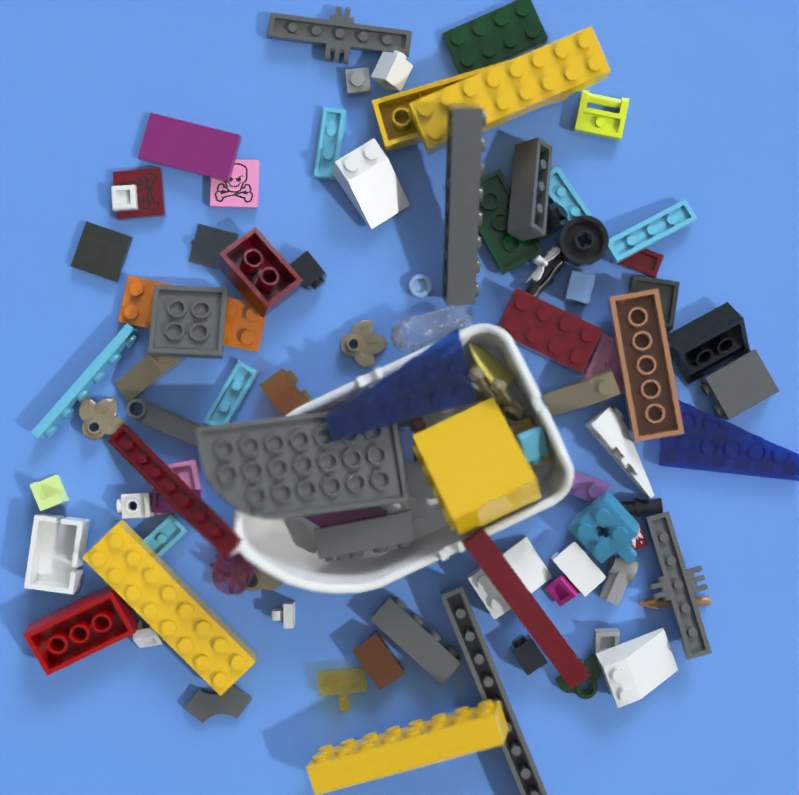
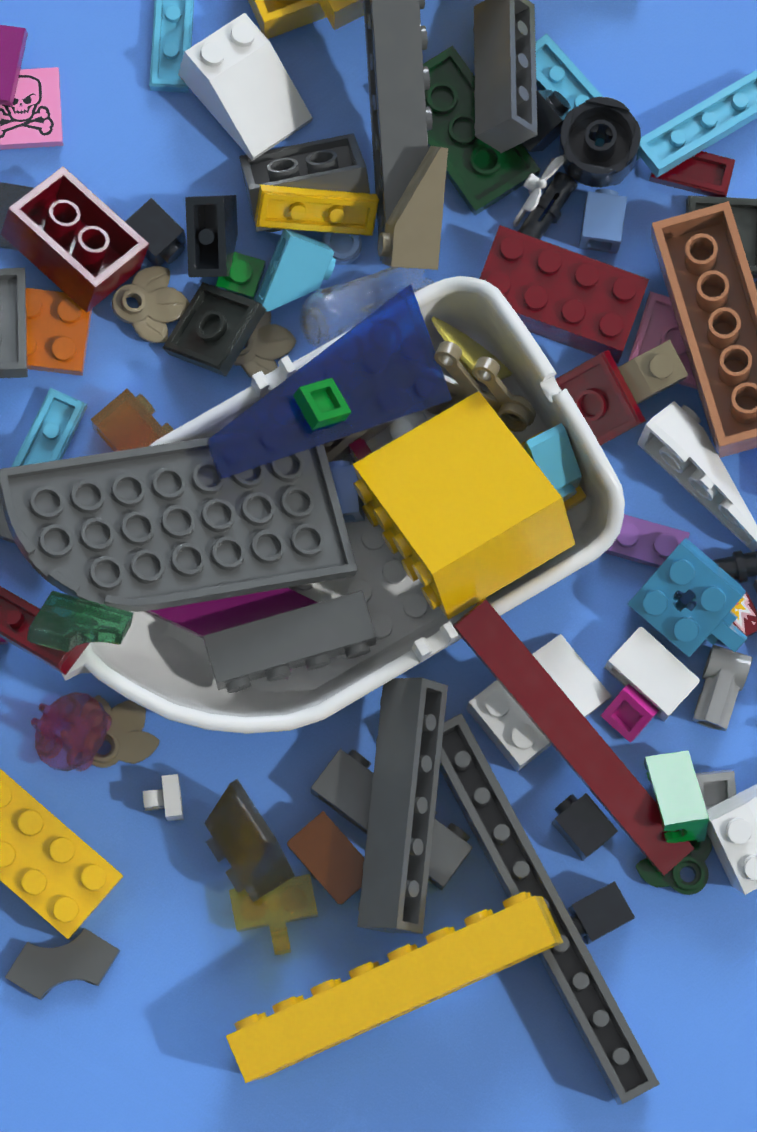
camera: 15 degrees left, 10 degrees down
none -> clear green tile [27,591,133,652]
none -> dark tan plate [112,266,190,343]
none -> pearl dark grey tile [163,282,266,376]
none -> black slope [185,195,238,277]
none -> clear smoke slope [204,779,295,902]
none -> green plate [216,252,266,300]
none -> dark grey slope [239,133,370,232]
none -> yellow tile [254,184,379,236]
none -> medium azure slope [255,229,336,312]
none -> green plate [293,378,351,430]
none -> dark grey brick [357,678,448,934]
none -> dark tan slope [378,146,448,270]
none -> dark red tile [555,350,646,446]
none -> black brick [568,881,635,944]
none -> hinge [644,750,709,843]

